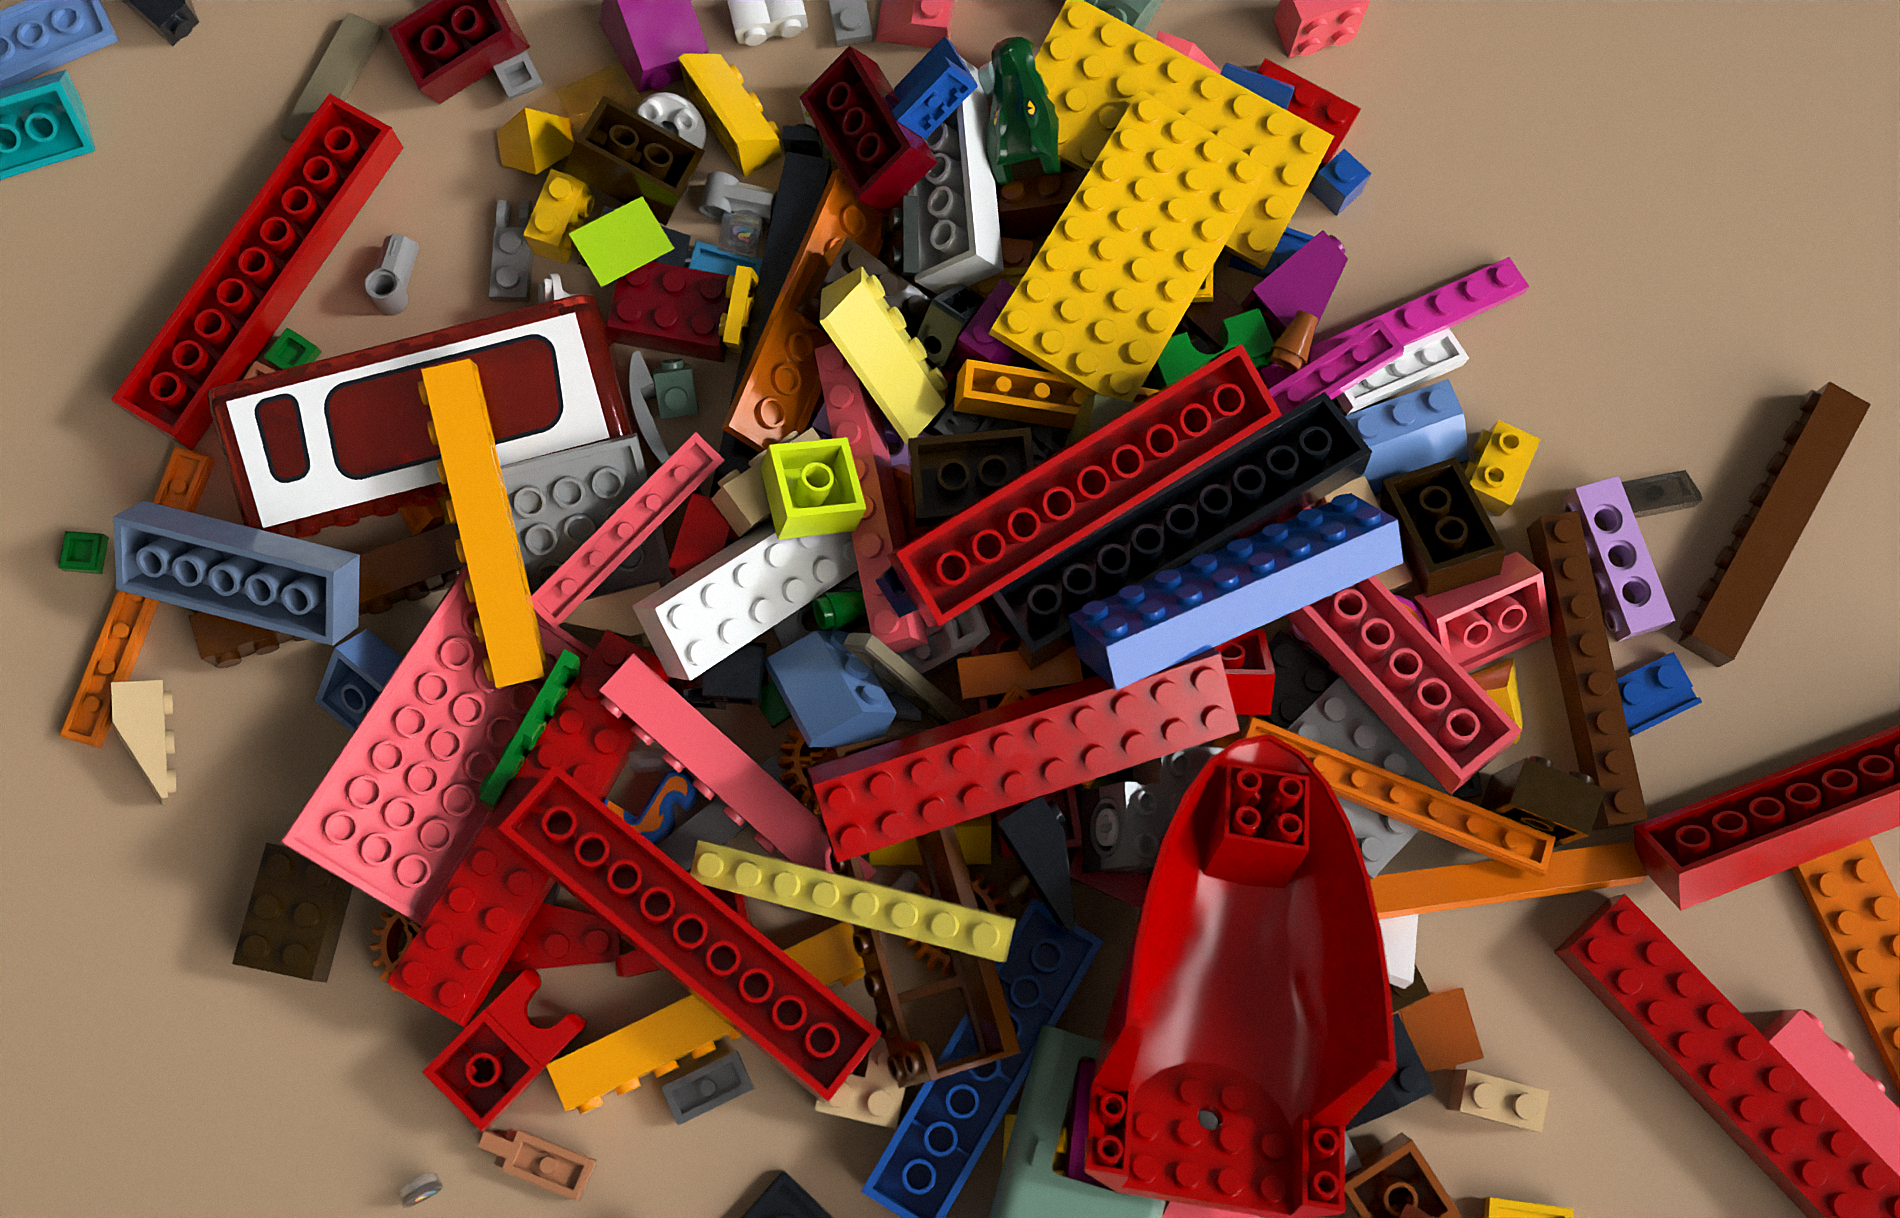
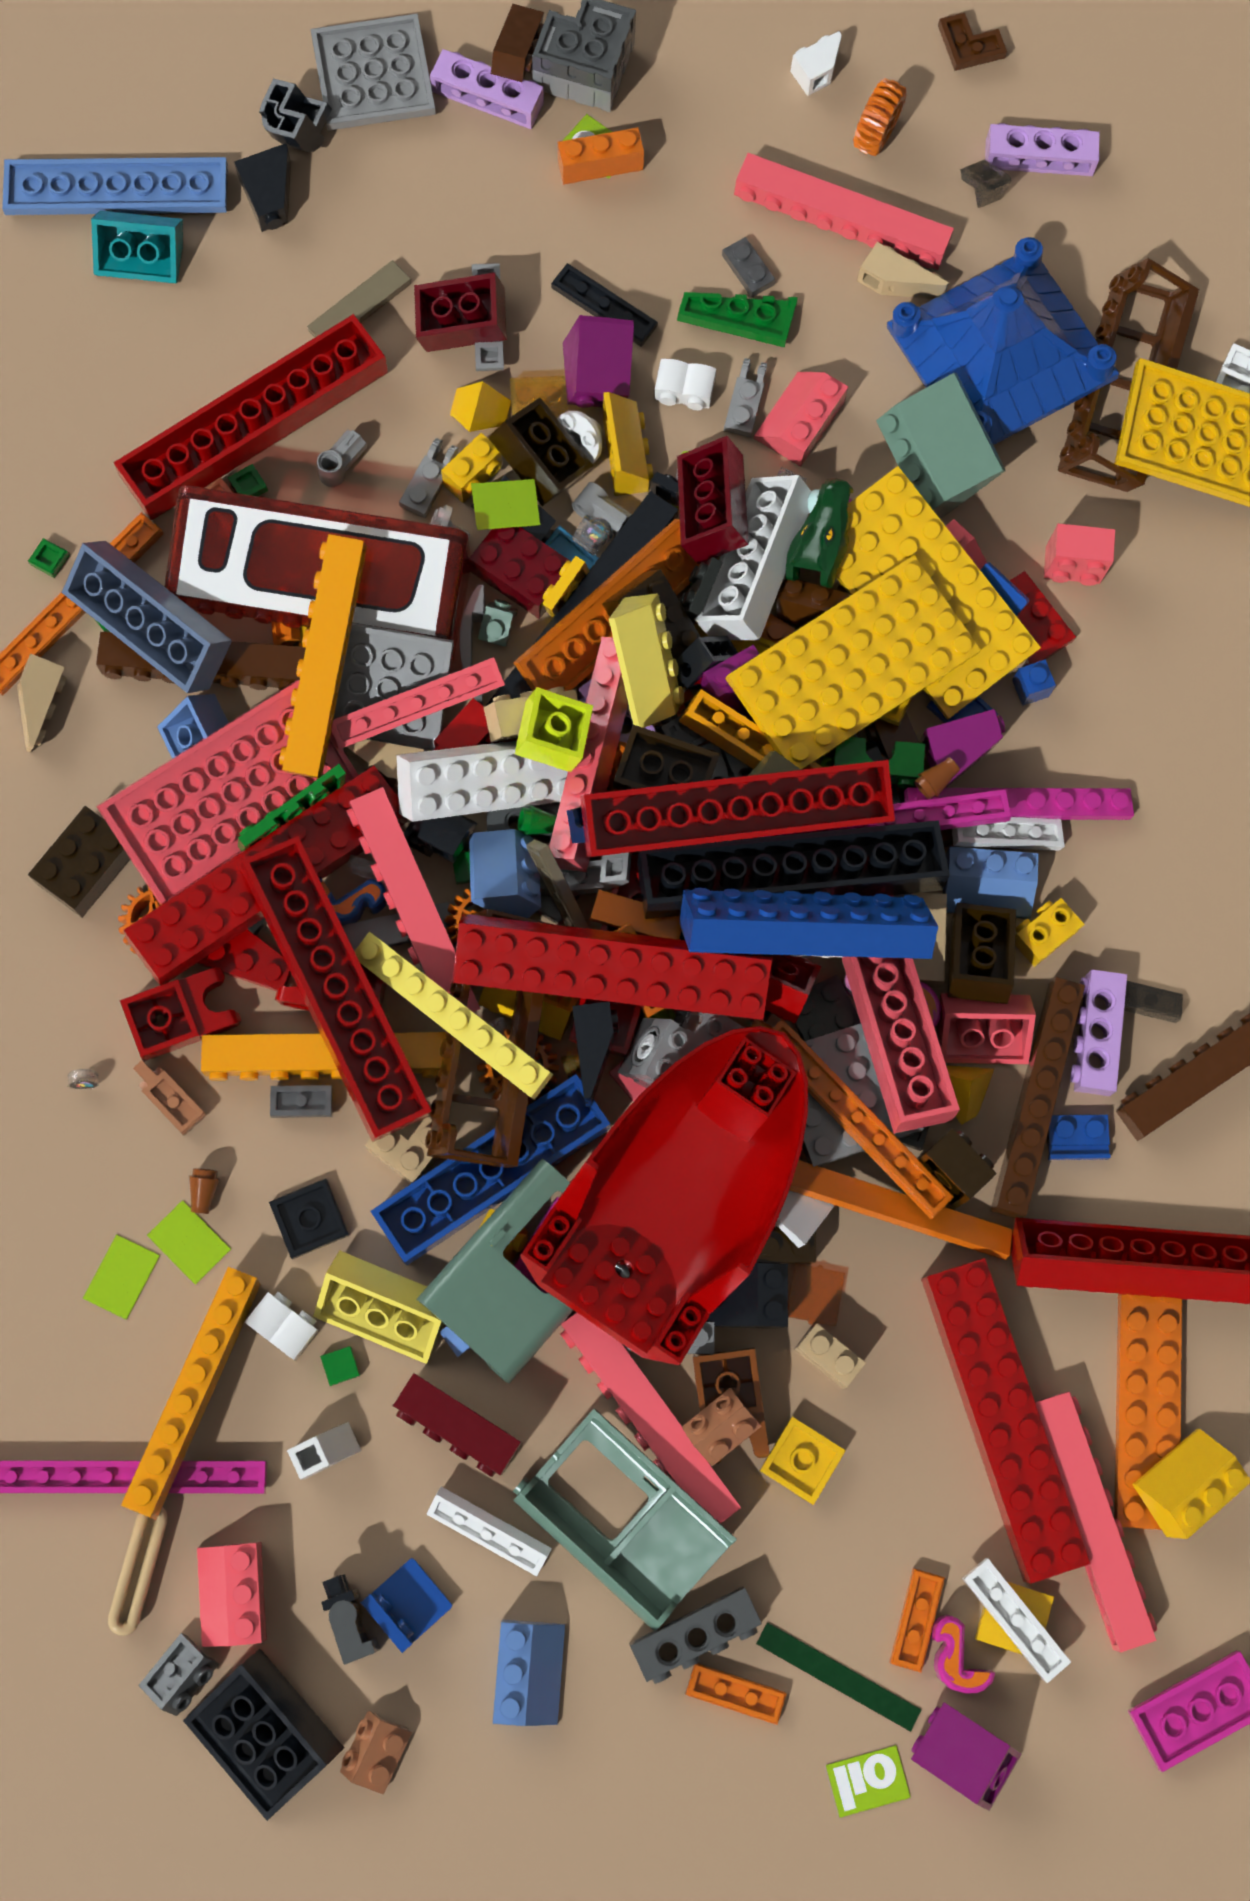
camera: 20 degrees right, 0 degrees up
blue bracket [891,37,978,139] -> none

